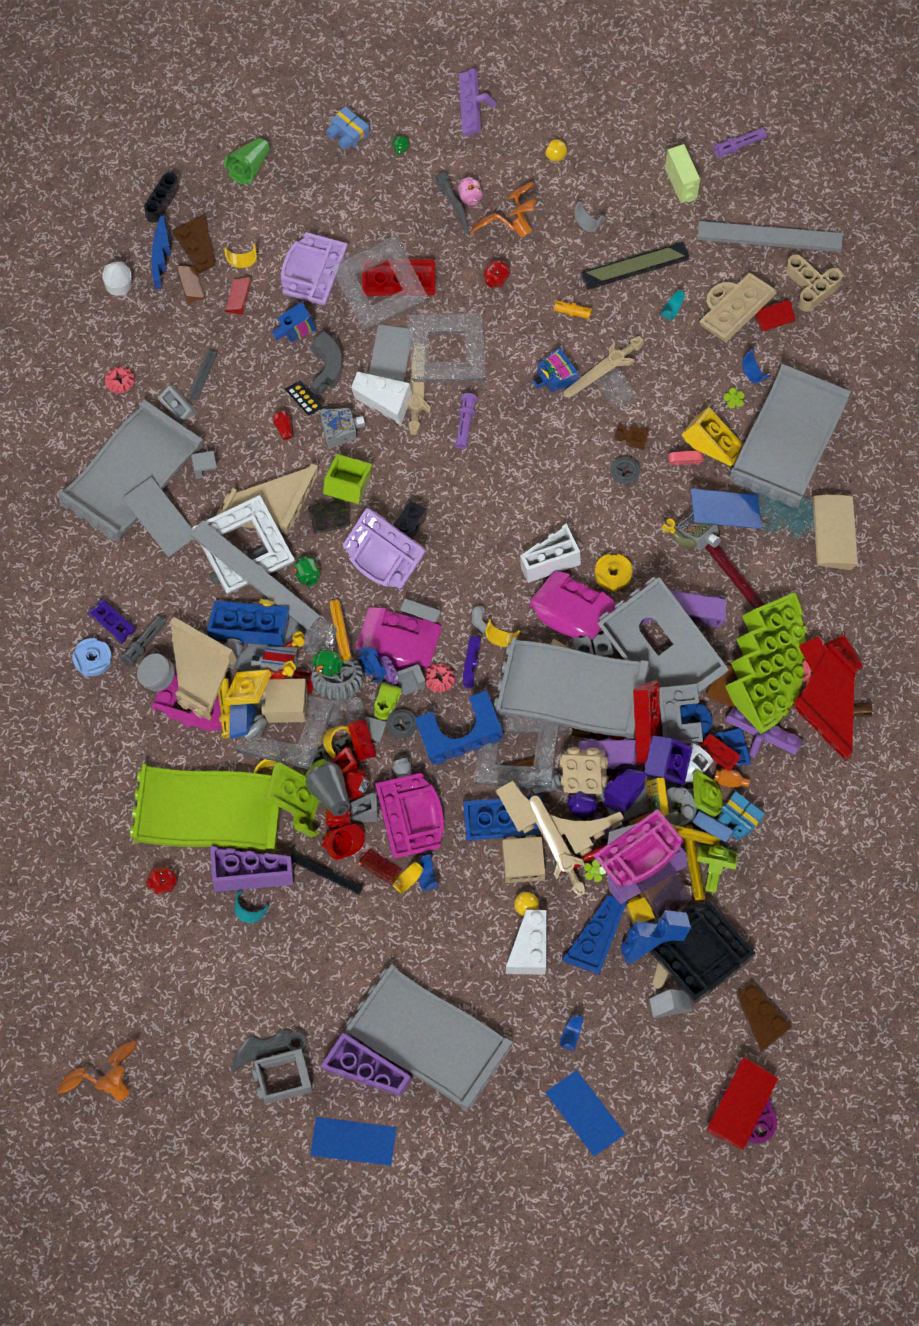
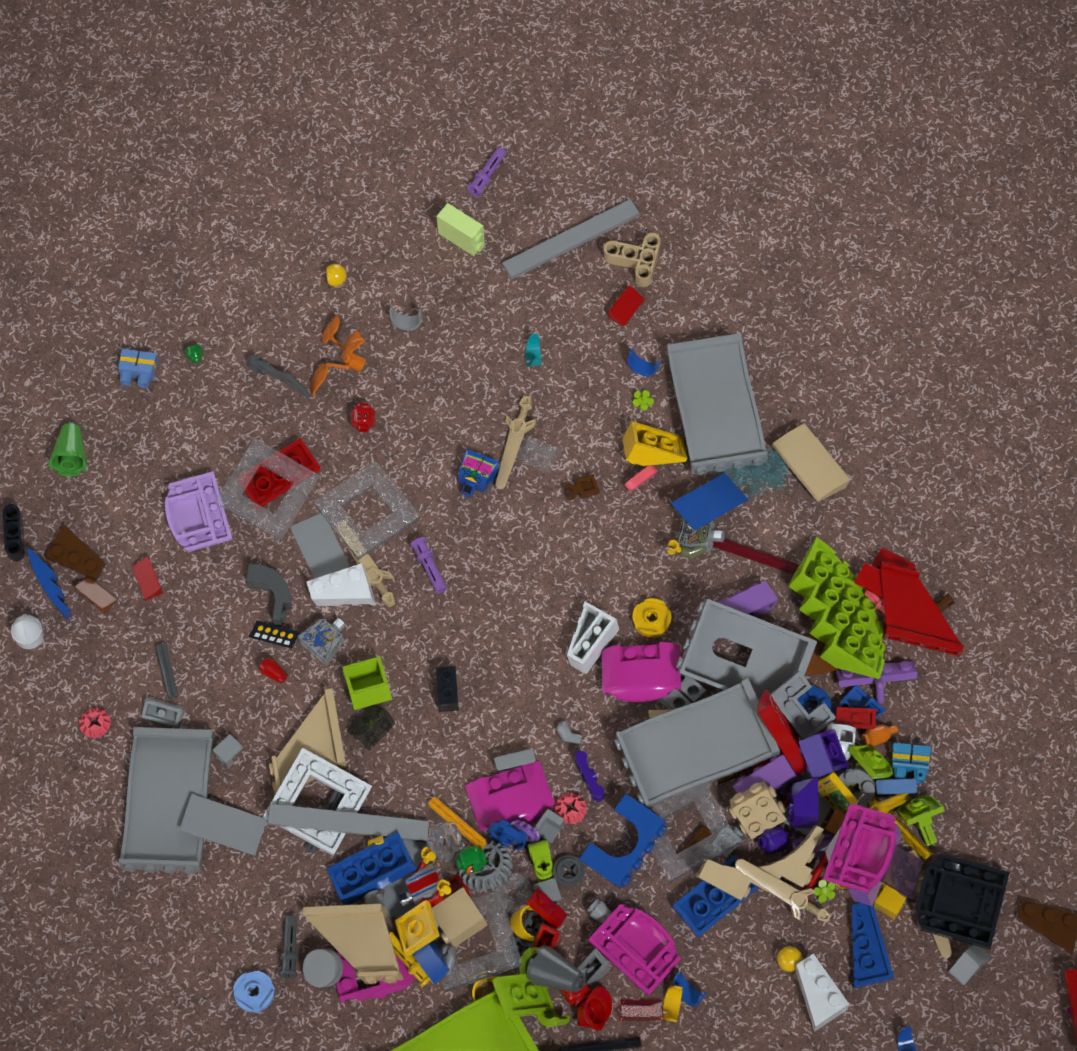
camera: 30 degrees left, 0 degrees up
dark purple plate [87,599,136,644] -> none
yellow helmet [224,243,257,268] -> none
blue torso [272,302,316,342] -> none
green head [294,557,321,586] -> none
lavender slope [342,508,426,588] -> none
red head [344,769,370,800] -> none
bright pink head [457,177,483,206] -> none
medium lavender plate [459,68,497,136] -> none
yellow helmet [485,619,520,647] -> none
tan piece [502,835,545,883] -> none
light orange pin [554,300,592,320] -> none
tile [581,242,689,290] -> none
dark grey gear [610,457,640,486] -> none
blue arch [621,910,691,964] -> none
tan plate [699,272,776,342] -> none

